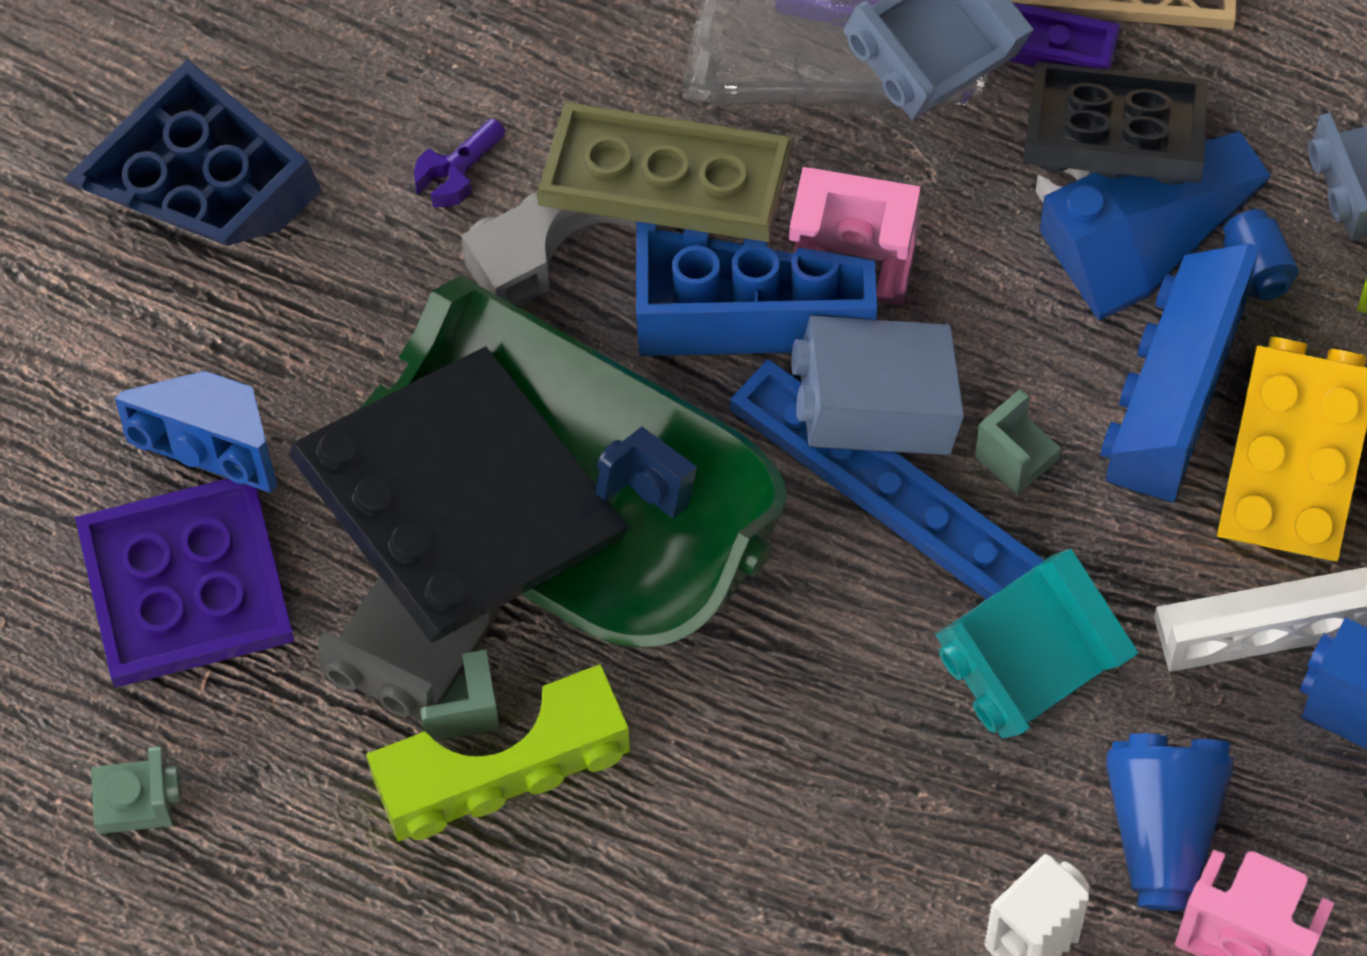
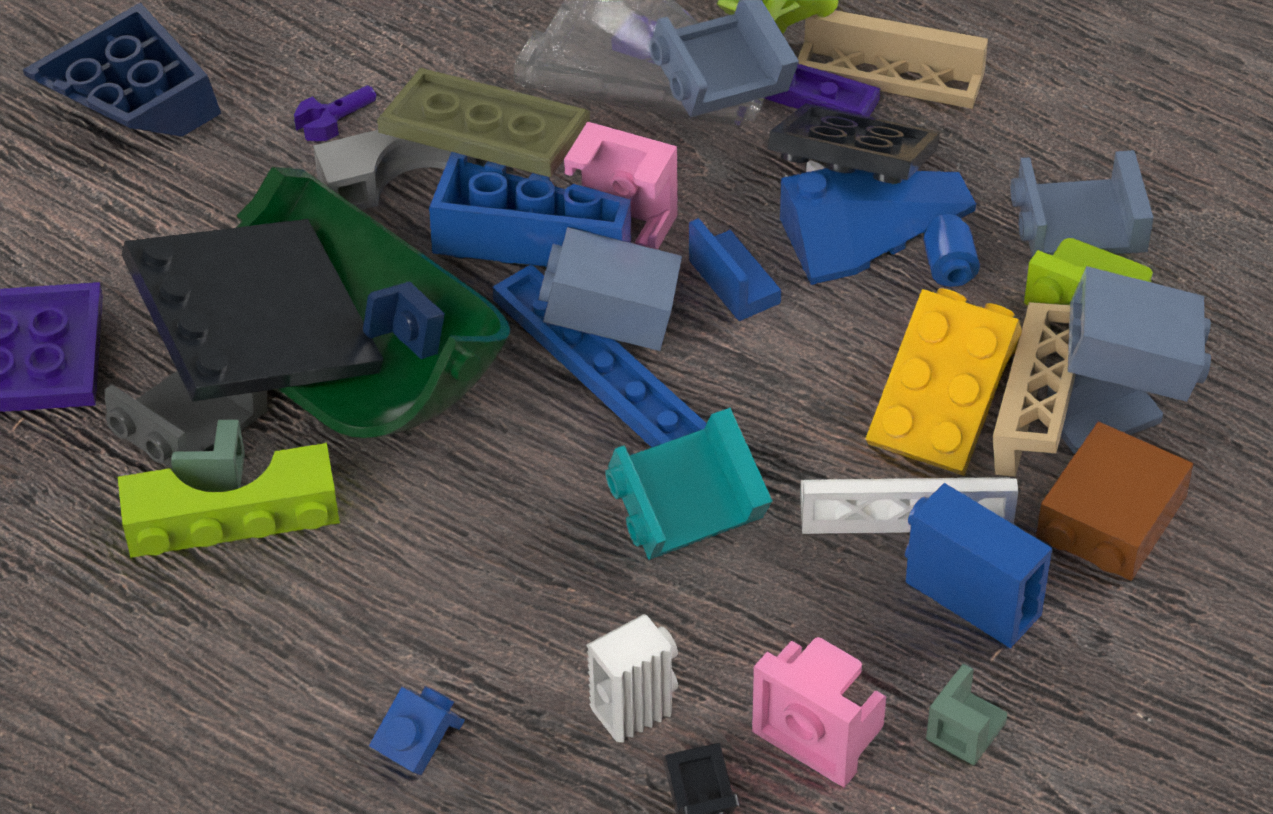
camera: 10 degrees right, 15 degrees down
blue slope [115,371,277,493] -> none
sand green panel [975,389,1061,496] -> none
blue slope [1100,243,1260,503] -> none
blue cone [1106,733,1234,911] -> none
none -> blue panel [689,218,781,321]

